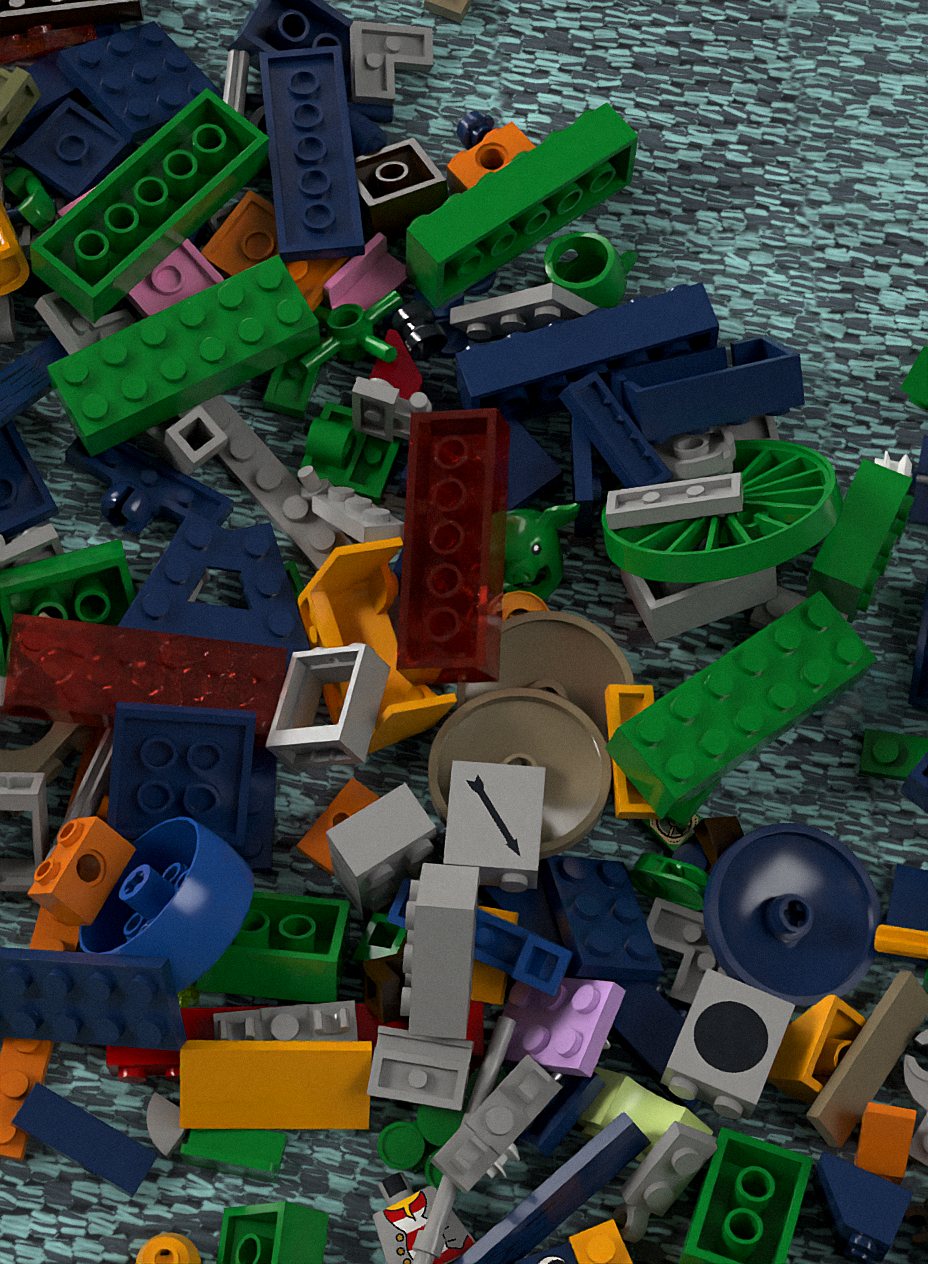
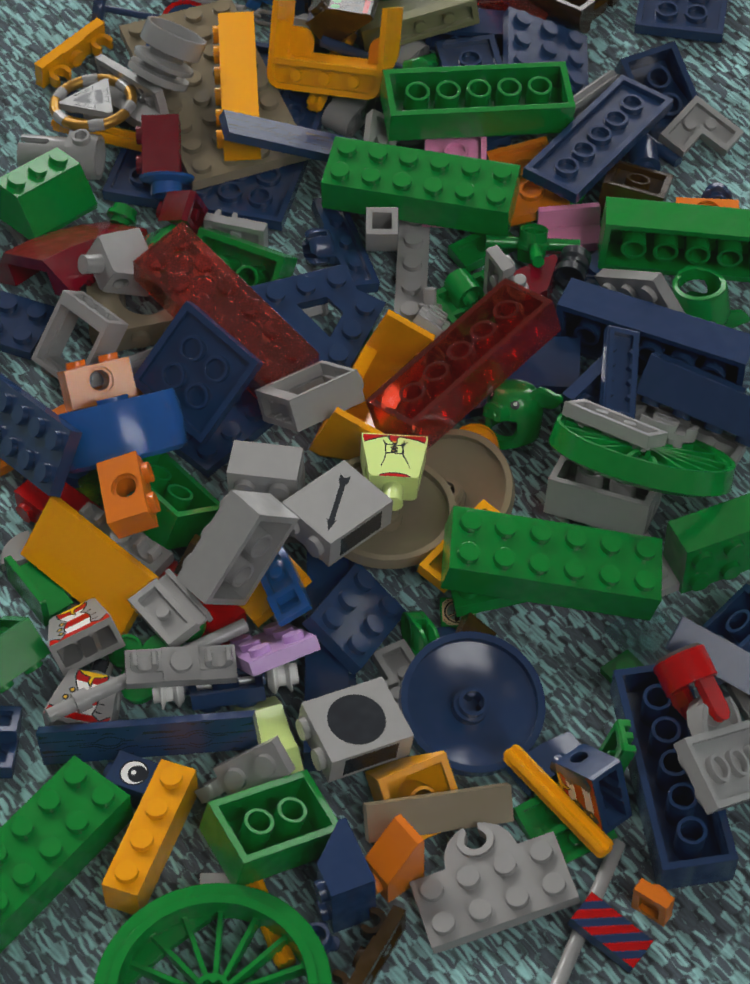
camera: 40 degrees right, 15 degrees down
none -> light grey torso [48,598,126,676]
none -> orange brick [96,451,161,539]
none -> yellowish green torso [360,433,428,511]

